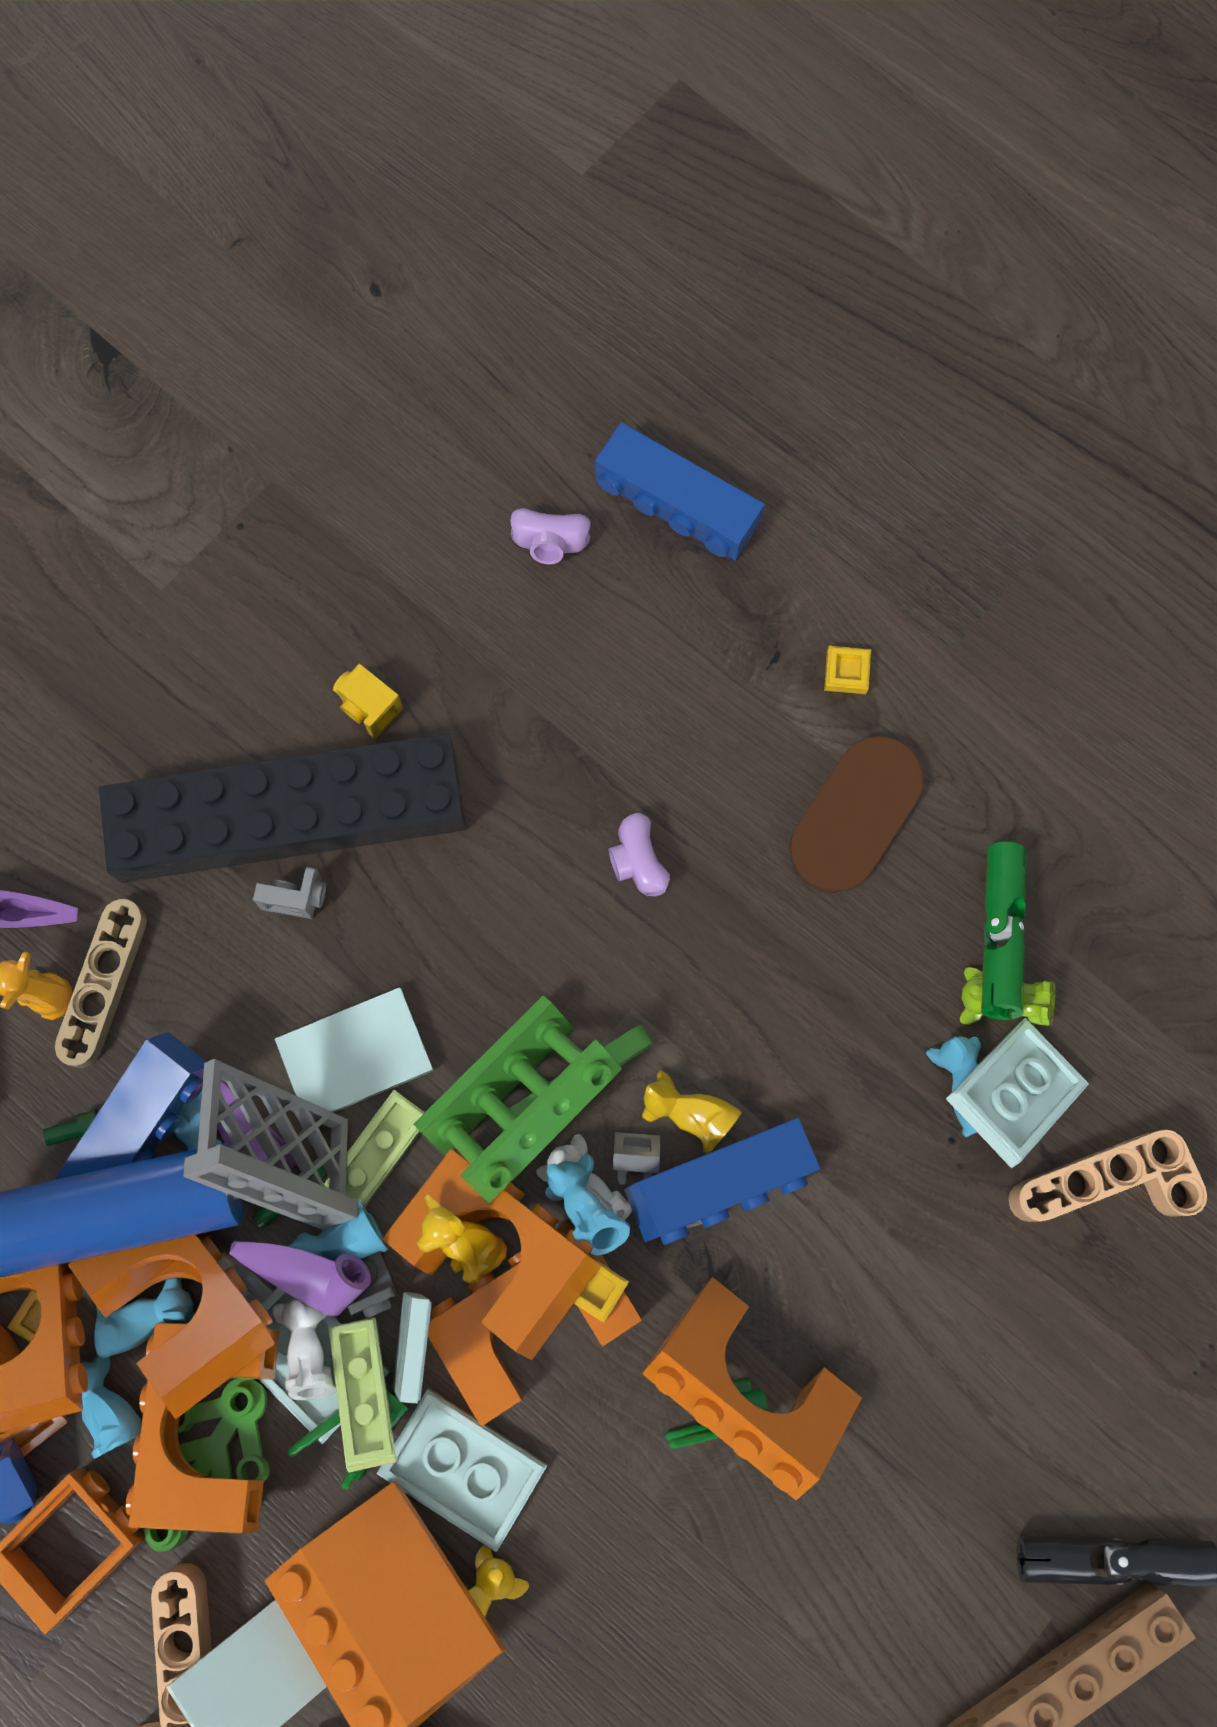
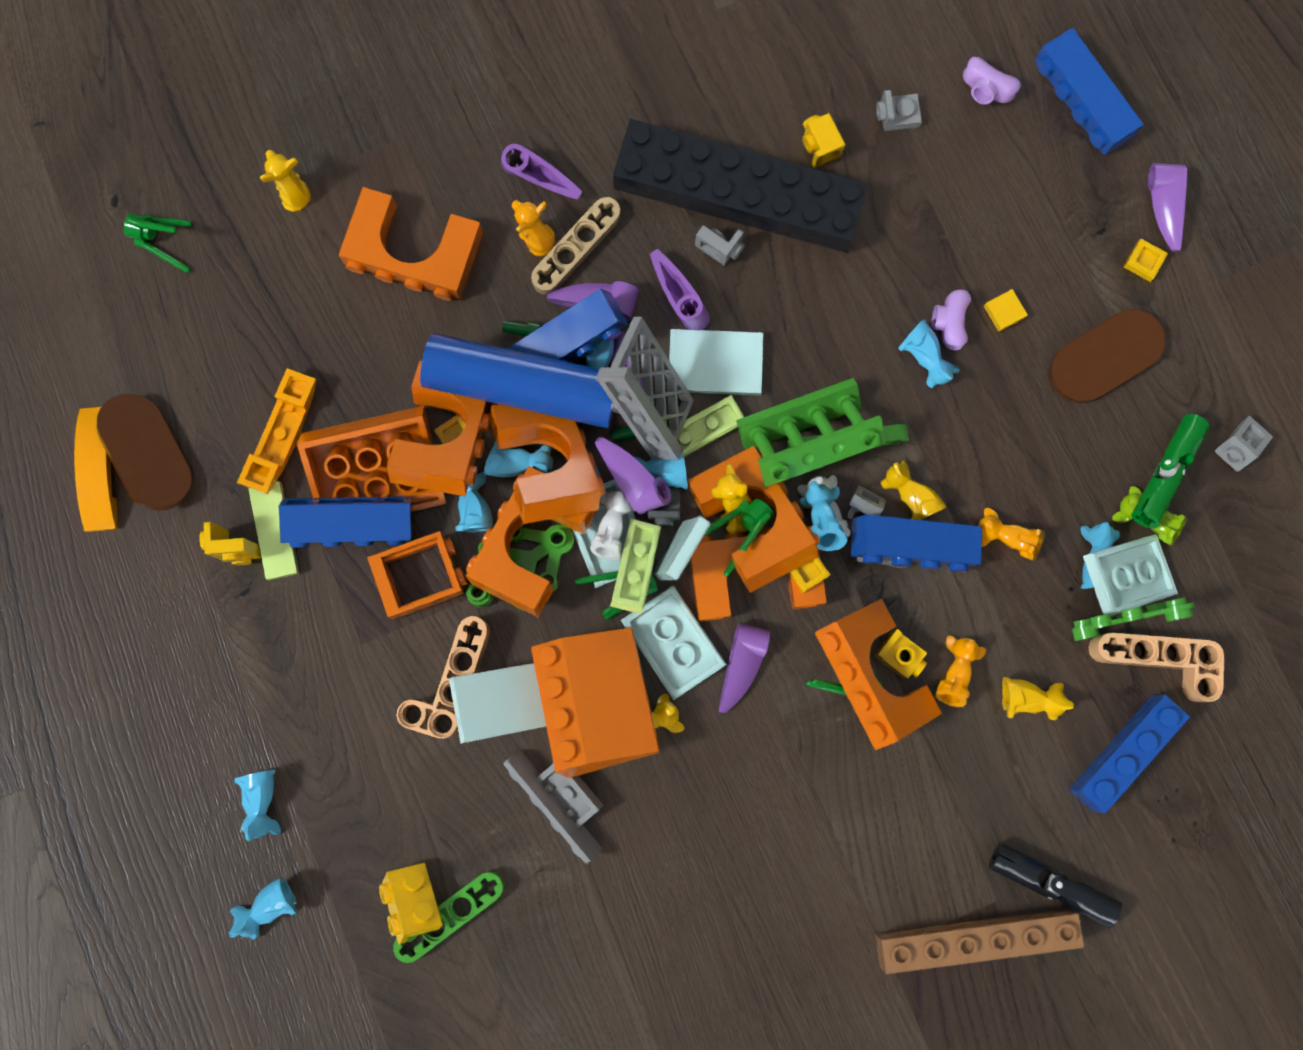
camera: 25 degrees right, 5 degrees up
none -> medium lavender piece [547,281,639,321]
none -> medium lavender piece [650,249,710,330]
none -> green plant [704,499,774,577]
none -> medium lavender piece [718,623,770,713]
none -> yellow brick [873,629,927,679]
none -> light grey bracket [876,90,922,131]
none -> medium azure animal [898,319,960,389]
none -> light orange animal [935,635,986,707]
none -> light orange animal [978,508,1045,561]
none -> yellow tile [984,289,1028,332]
none -> yellow animal [1002,677,1074,720]
none -> blue brick [1069,695,1190,814]
none -> bright green plant [1072,597,1195,641]
none -> medium lavender piece [1148,163,1187,252]
none -> light grey bracket [1215,416,1273,471]

